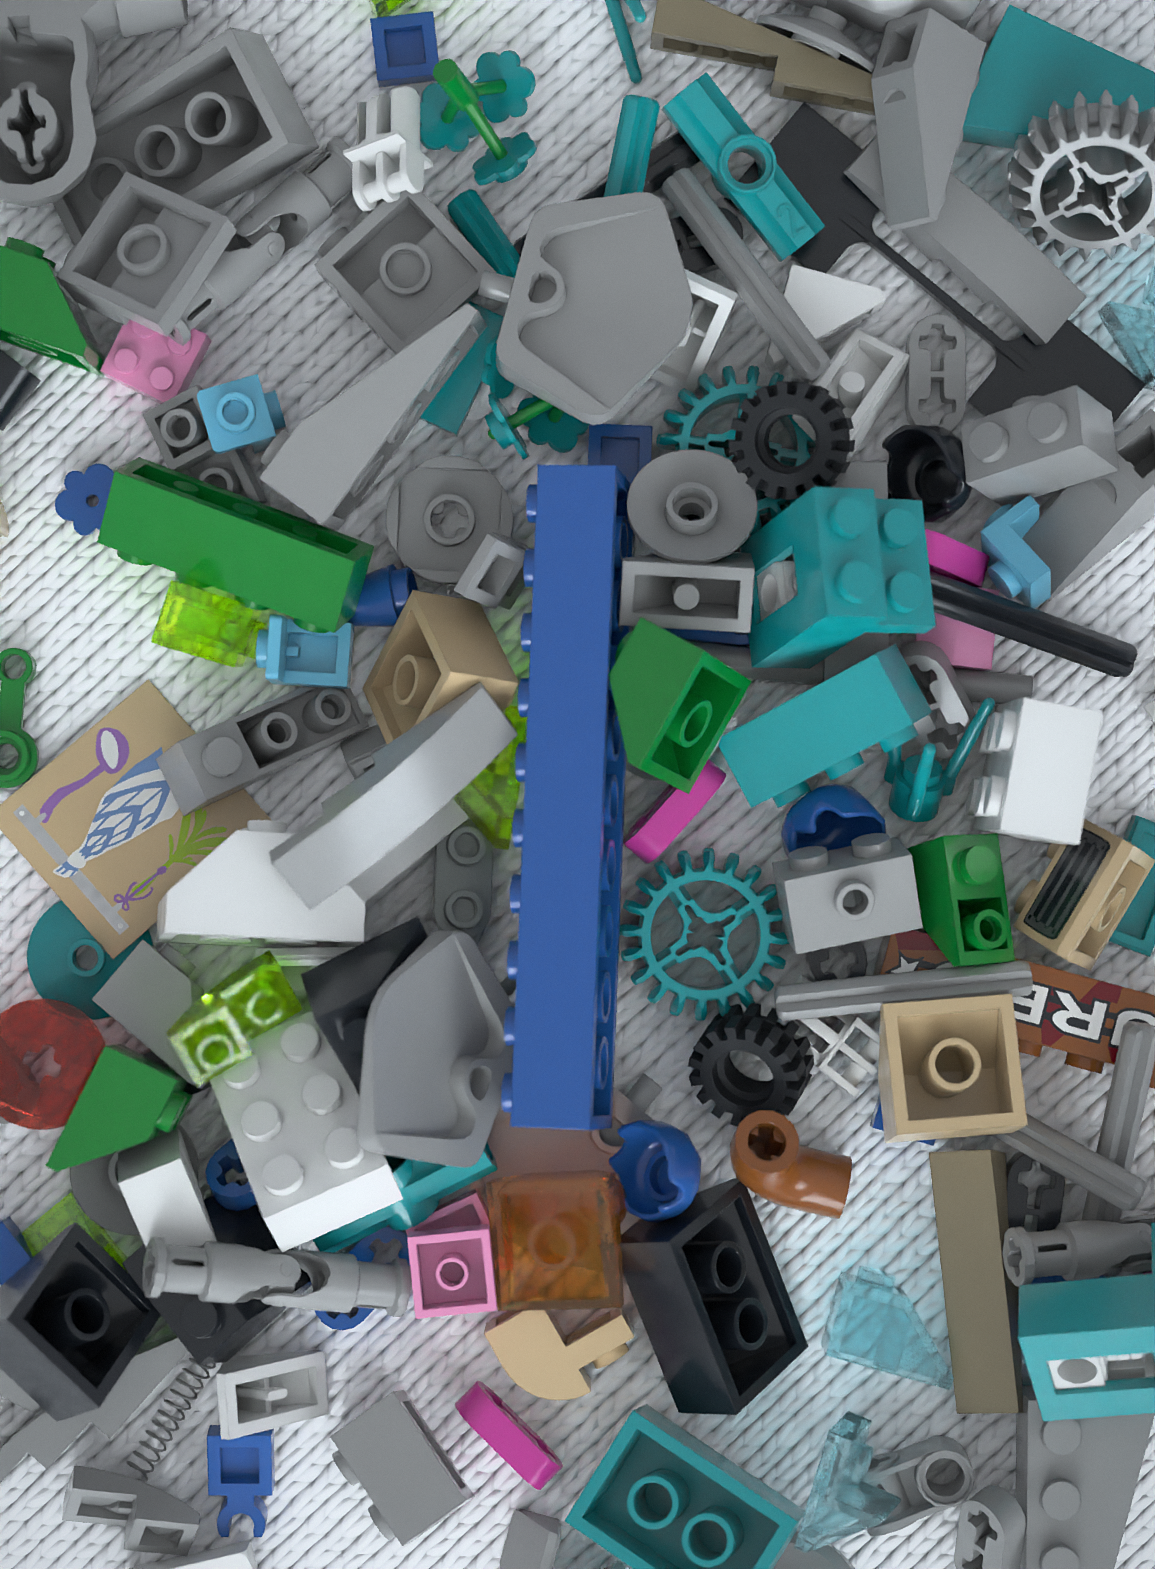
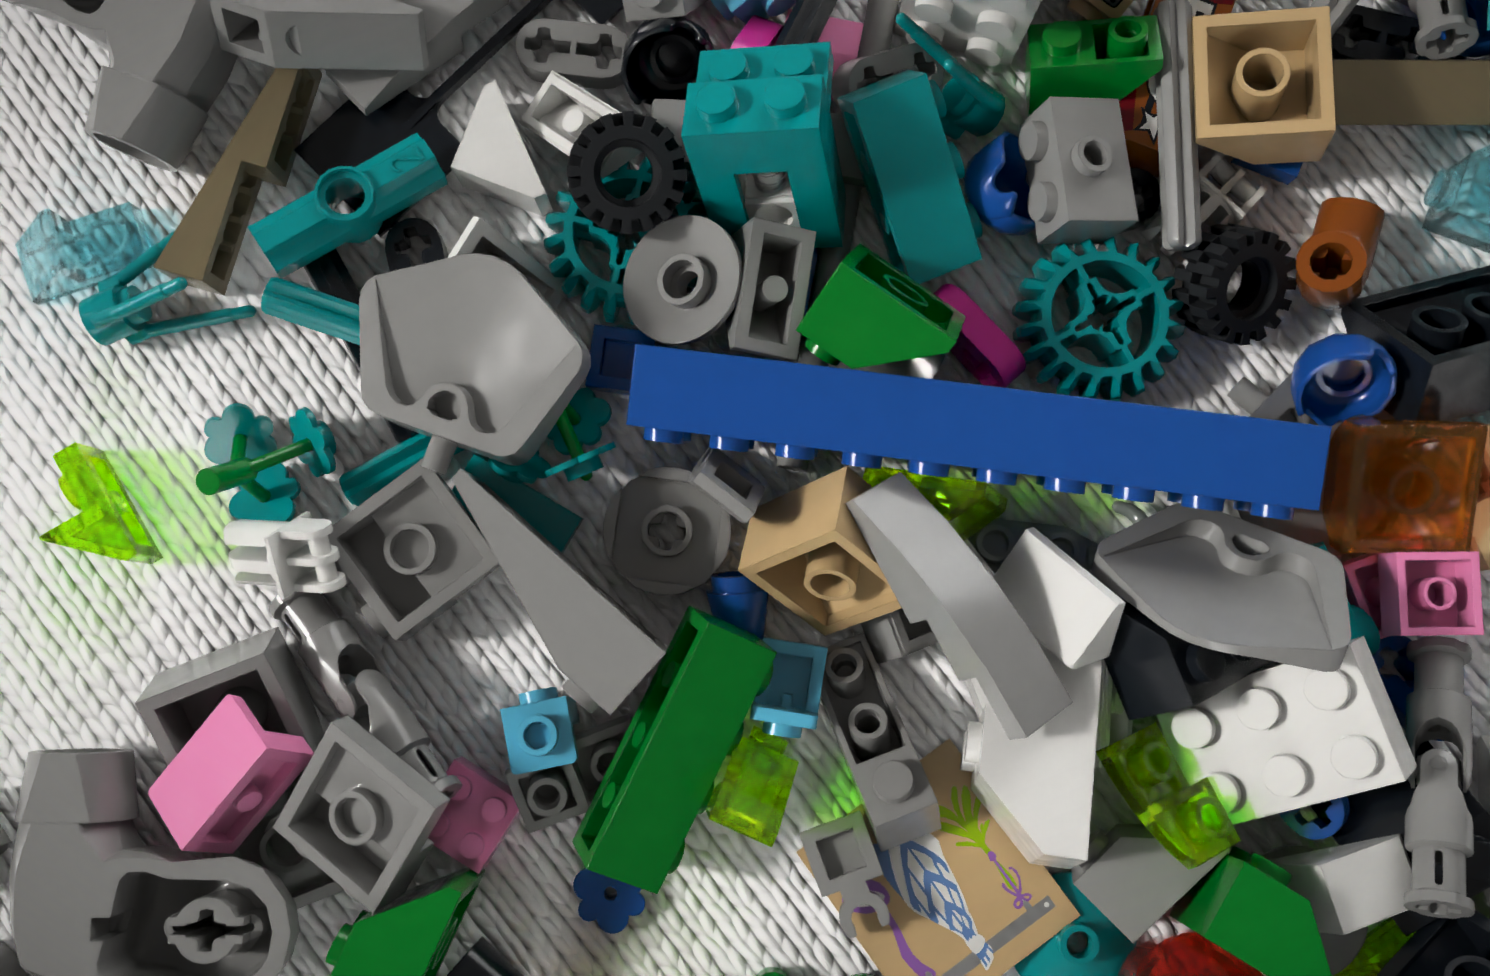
camera: 90 degrees left, 5 degrees down
blue tile [370,11,439,87] -> none
light grey axle [662,168,831,382] -> none
light grey dish [756,5,875,74] -> none
none -> bright pink panel [148,694,314,854]
none -> light grey plate [799,810,890,939]
none -> white slope [993,527,1126,669]

